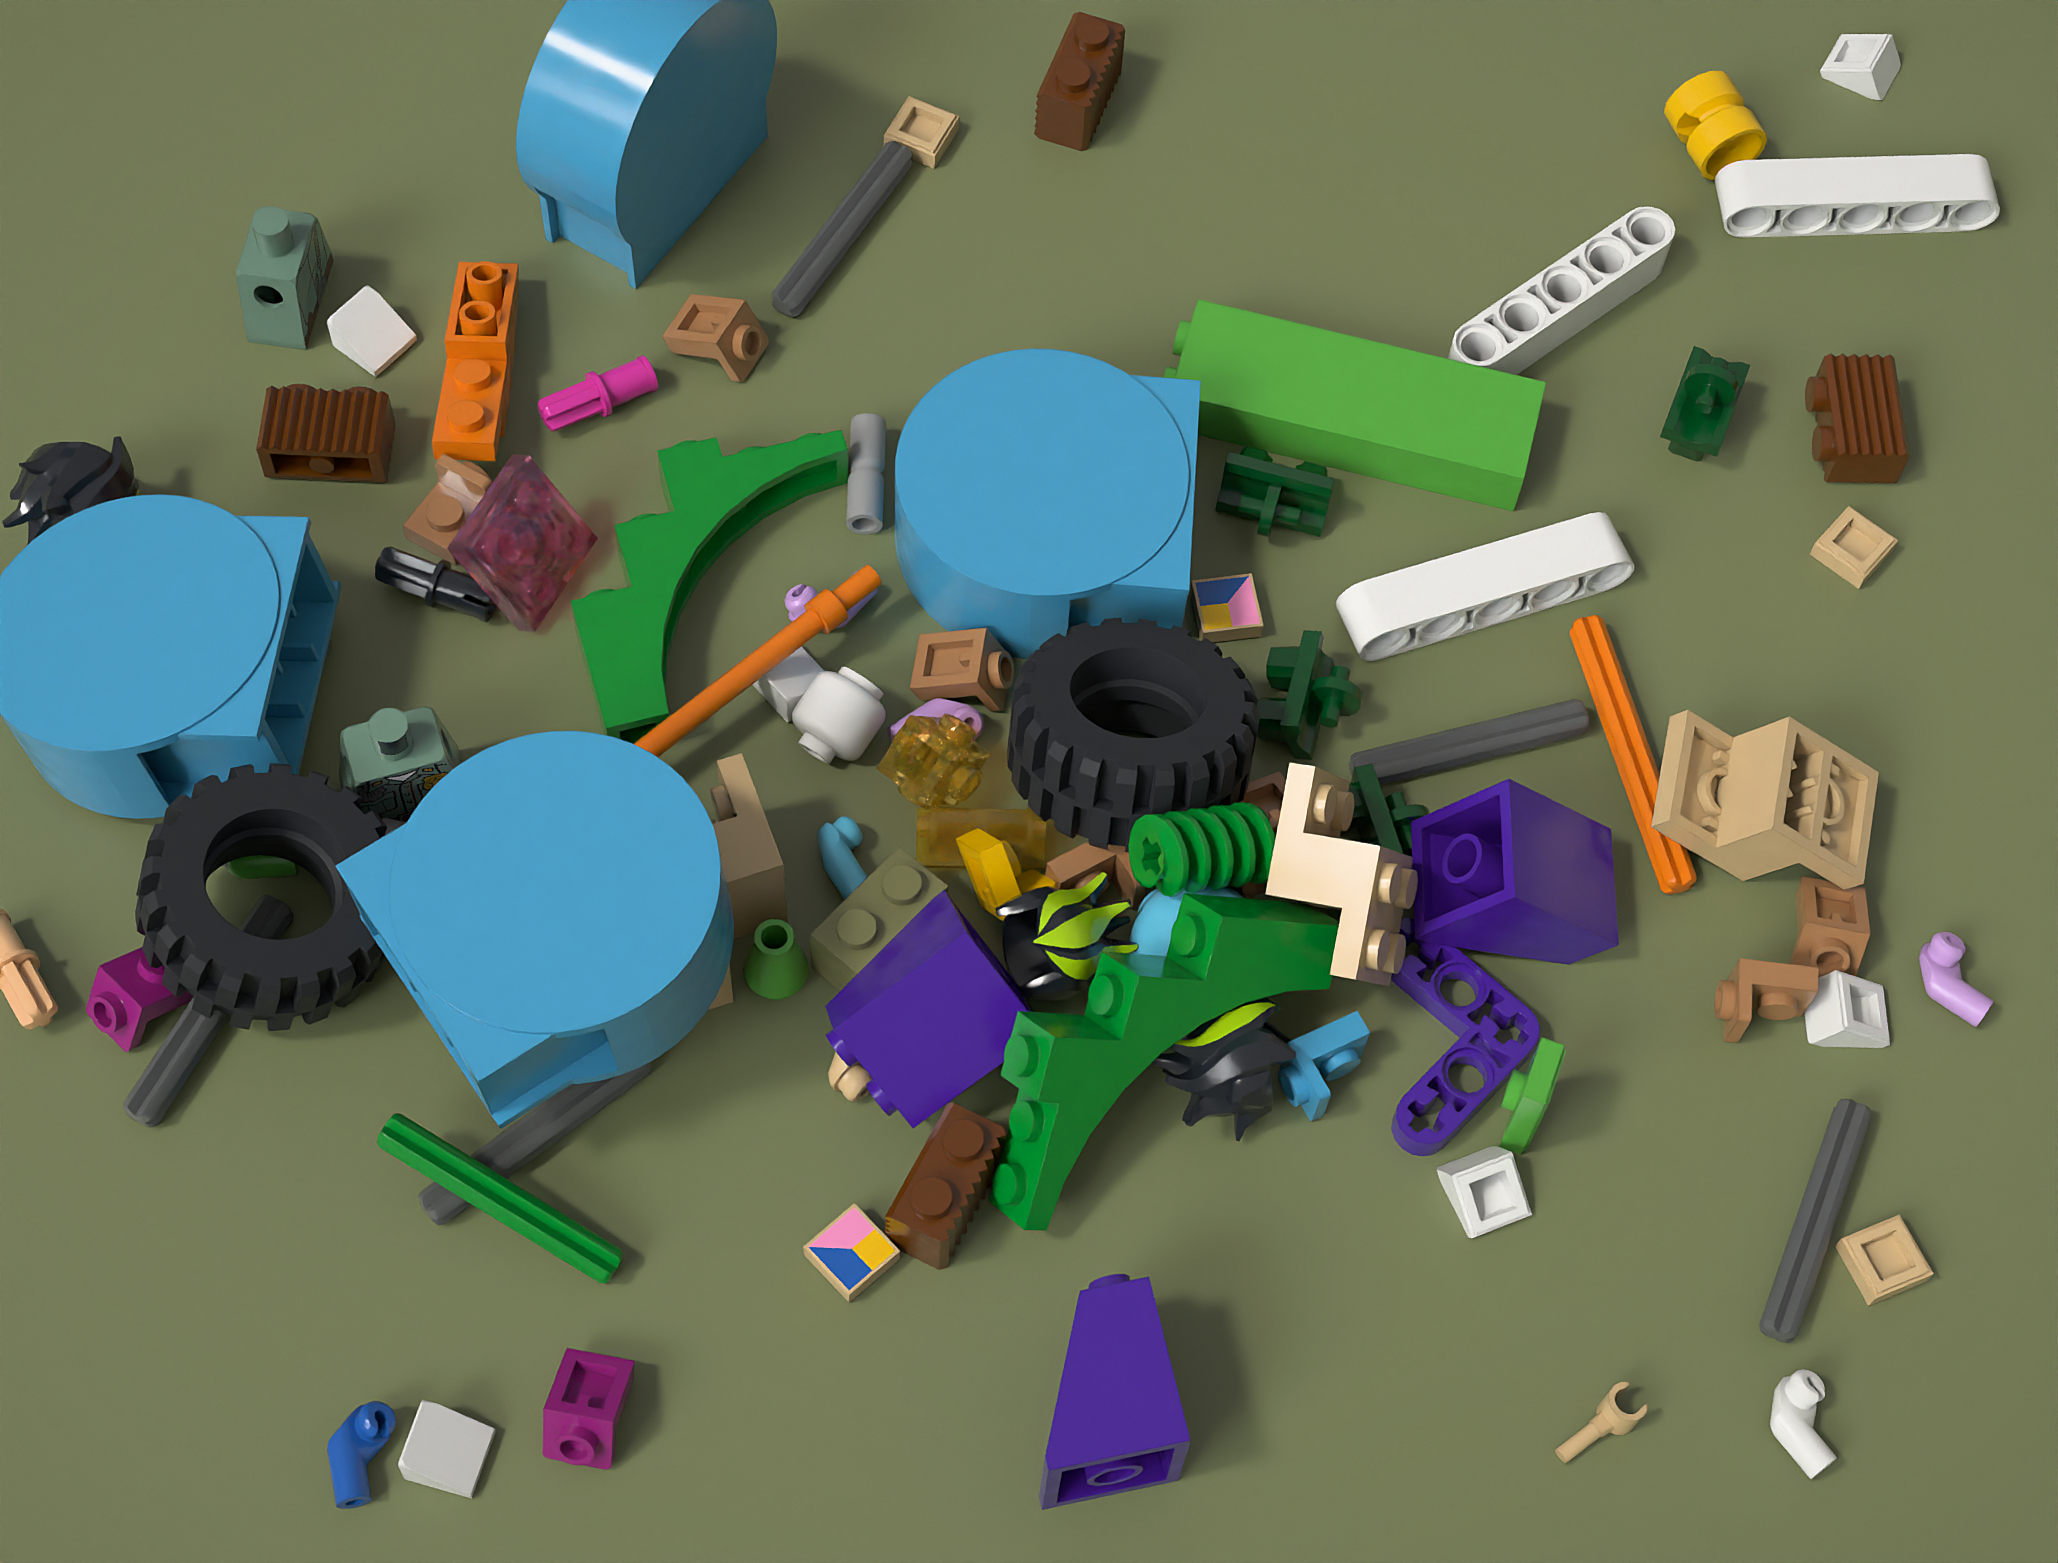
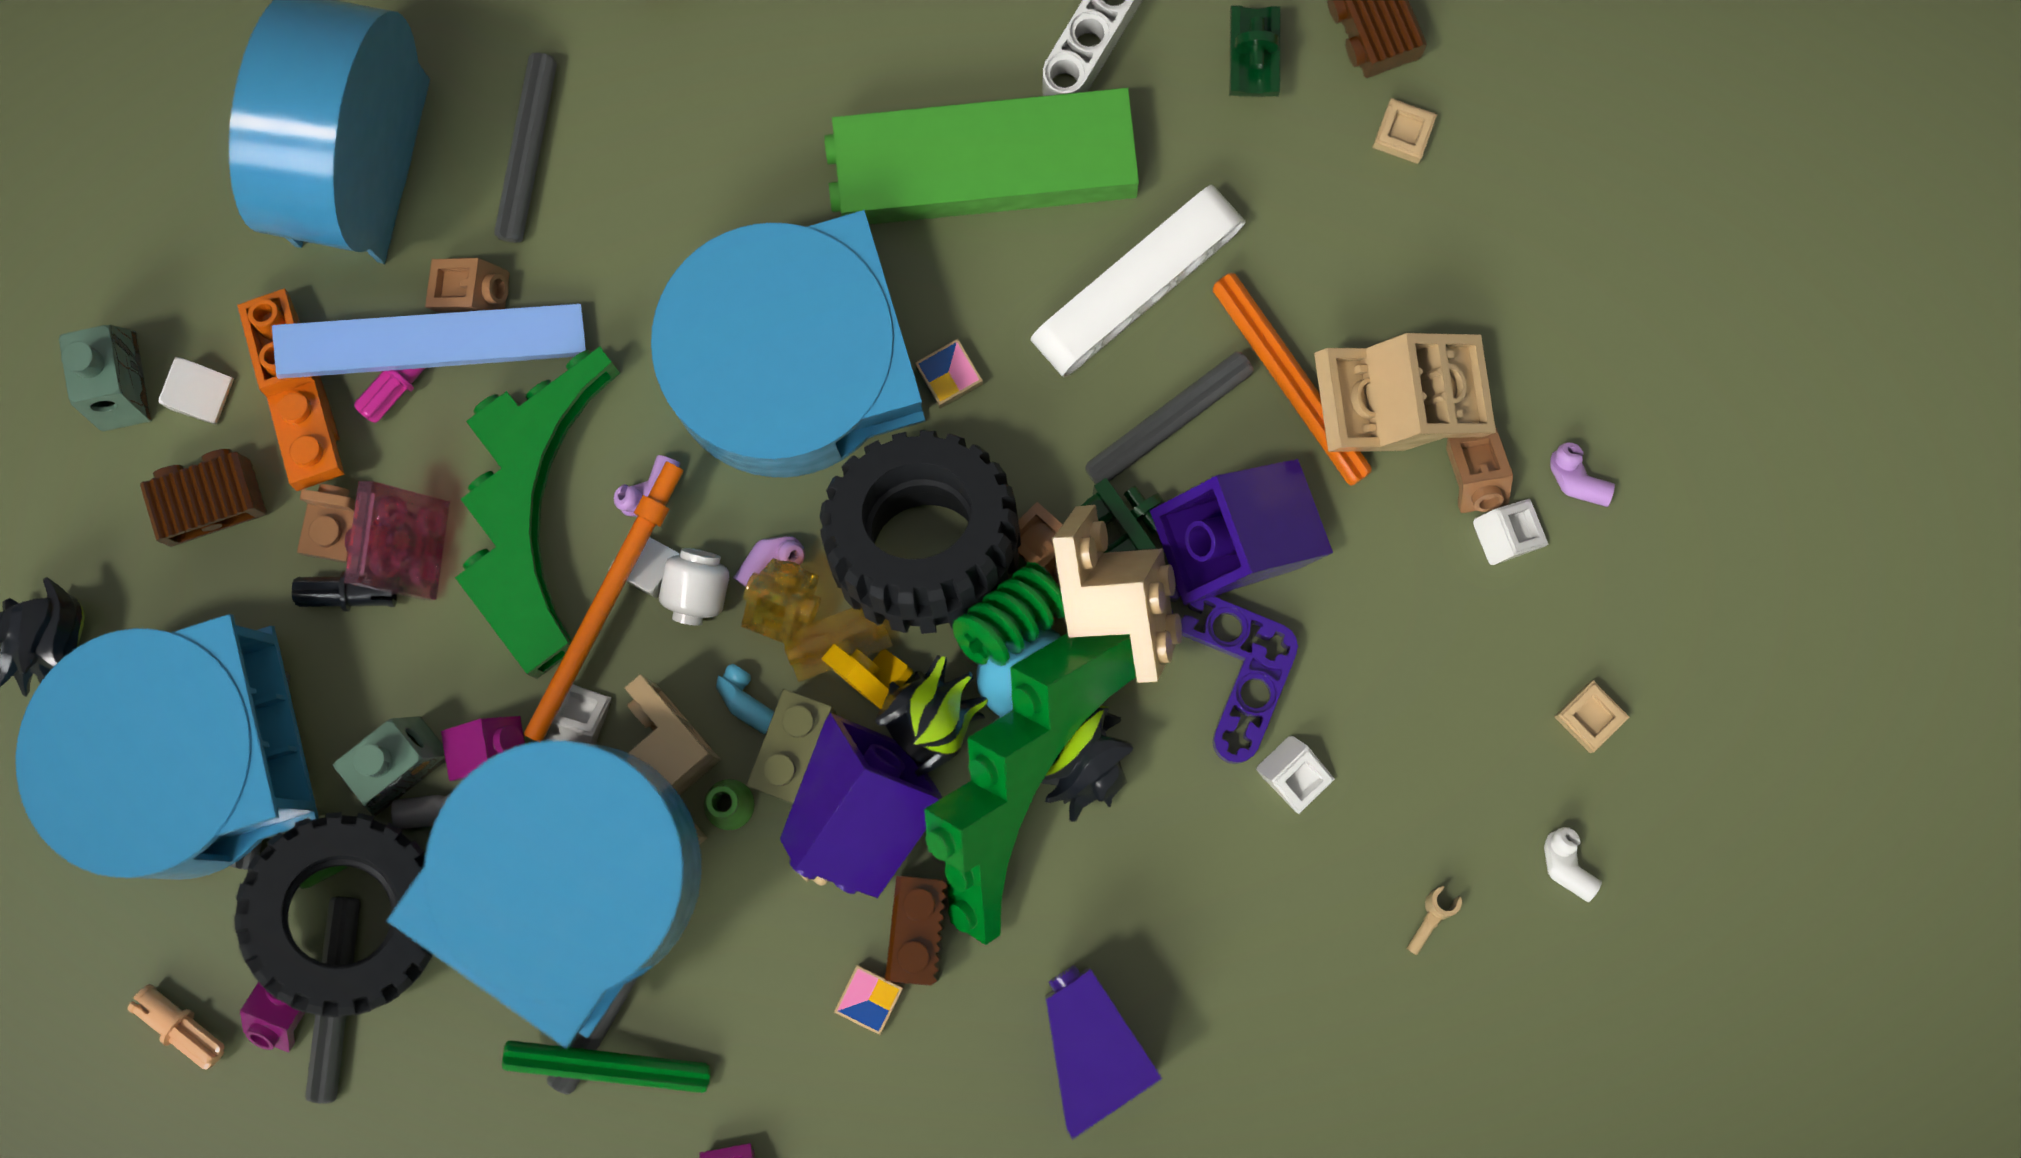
camera: 15 degrees left, 20 degrees up
light grey piece [846,413,886,535] -> none
tan tile [884,96,960,169] -> none
medium nougat bracket [910,628,1014,712] -> none
medium nougat bracket [1045,841,1146,910] -> none
dark green hips [1215,446,1335,537] -> none
dark green hips [1257,630,1363,760] -> none
dark azure bracket [1278,1011,1370,1121] -> none
bright green plate [1499,1037,1566,1155] -> none
medium nougat bracket [1714,958,1818,1043] -> none
dark grey axle [1759,1098,1872,1343] -> none
none -> light blue tile [272,304,586,379]

